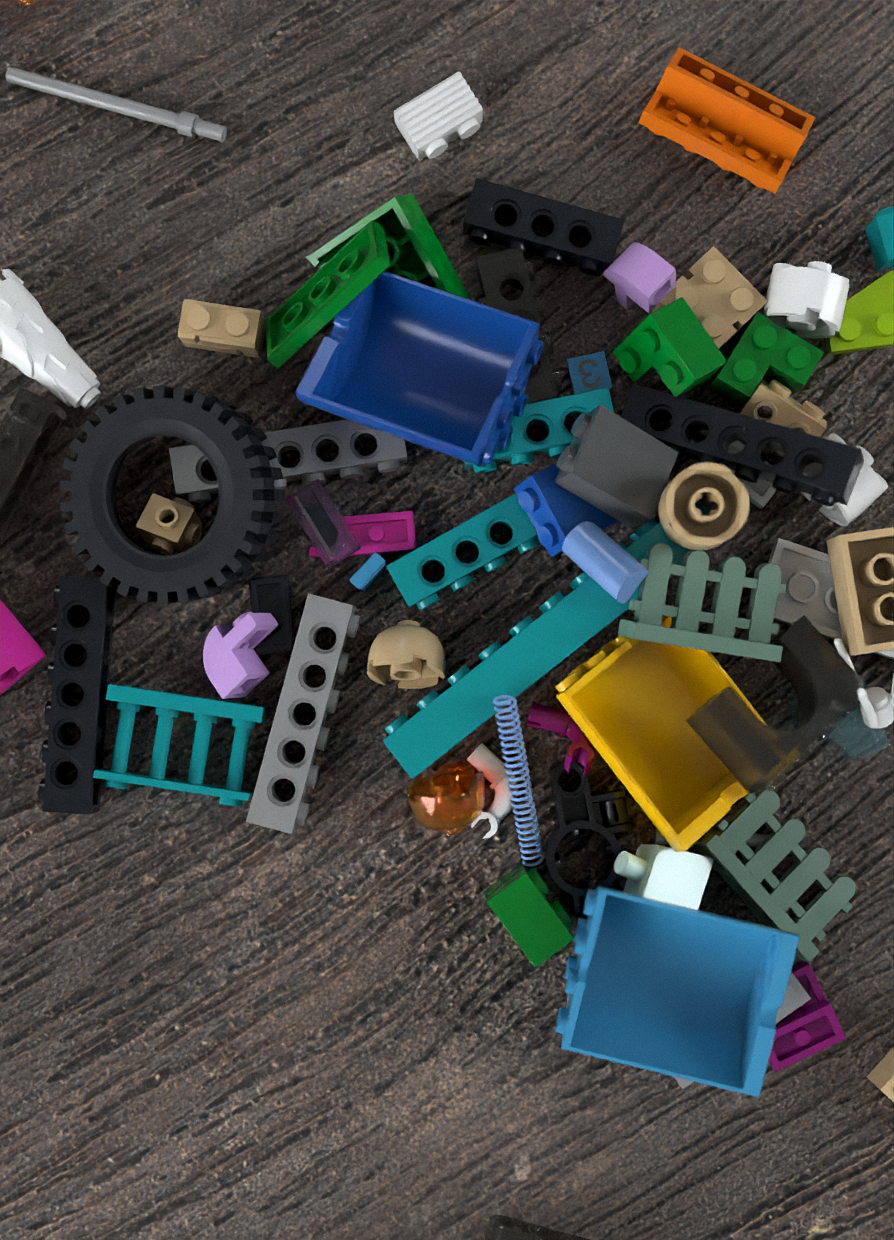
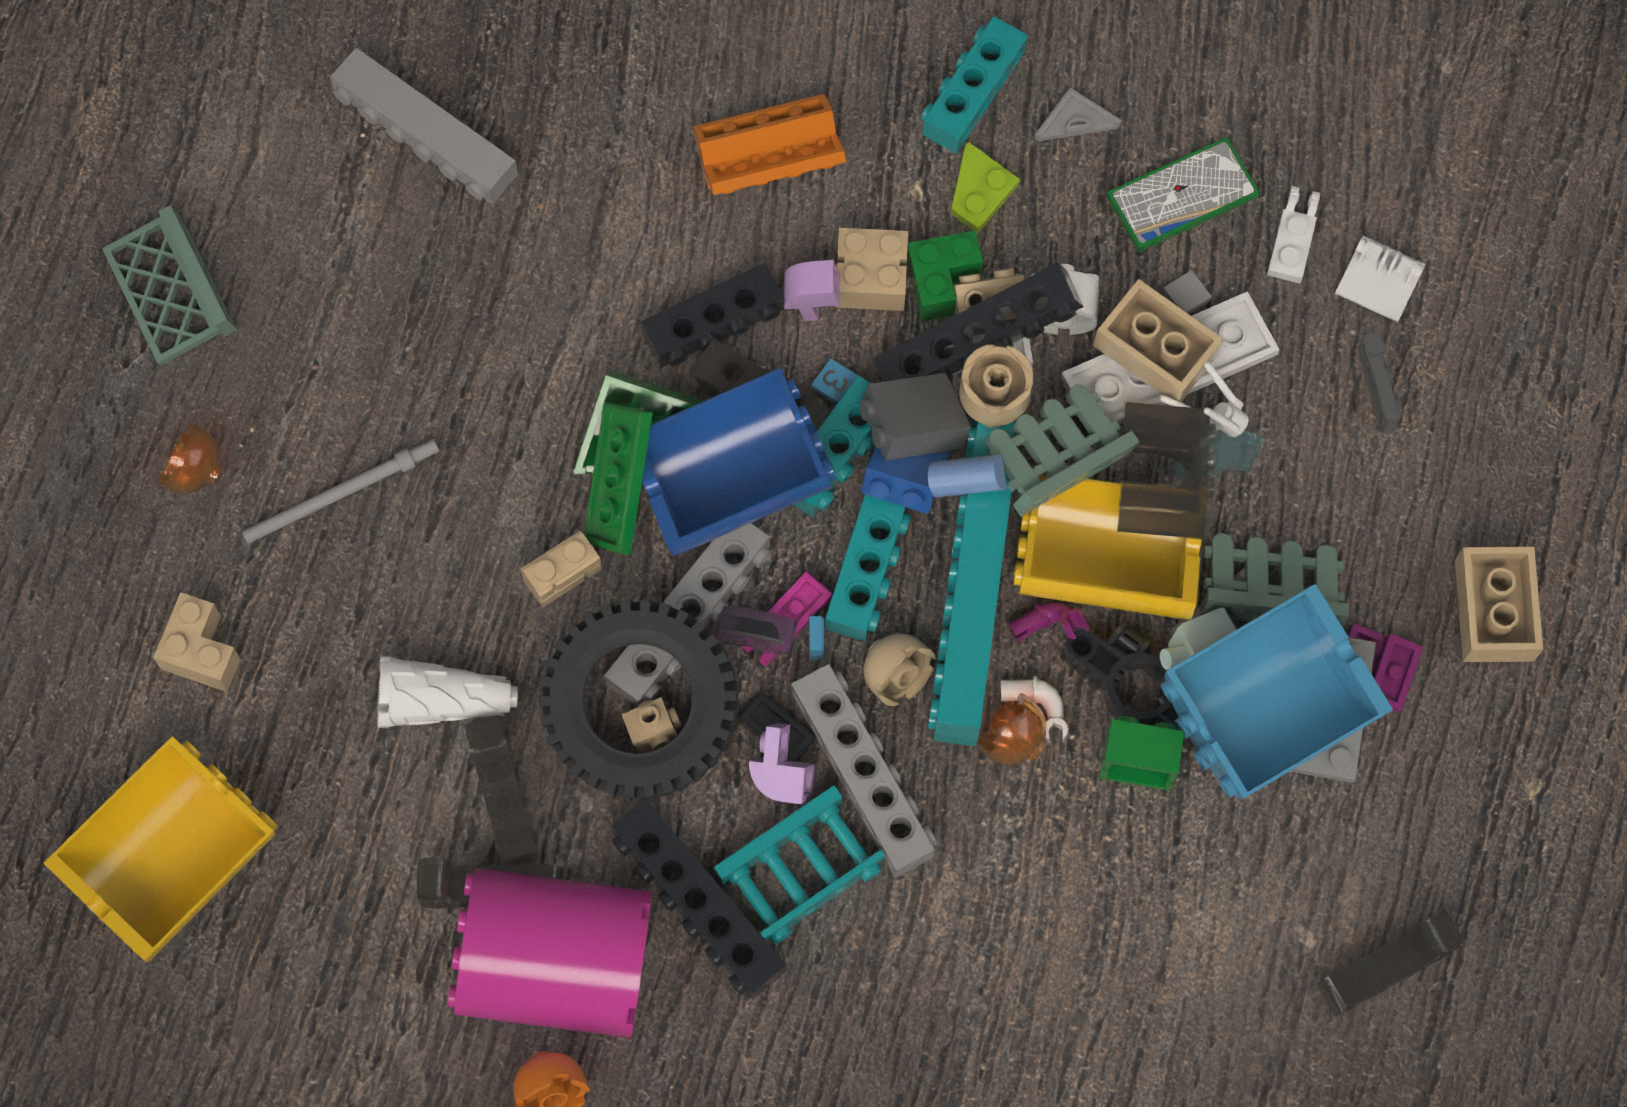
camera: 50 degrees left, 15 degrees down
white brick [394,71,483,161] -> none
light blue piece [493,695,544,867] -> none
green brick [612,297,727,398] -> none
white brick [763,261,849,338] -> none

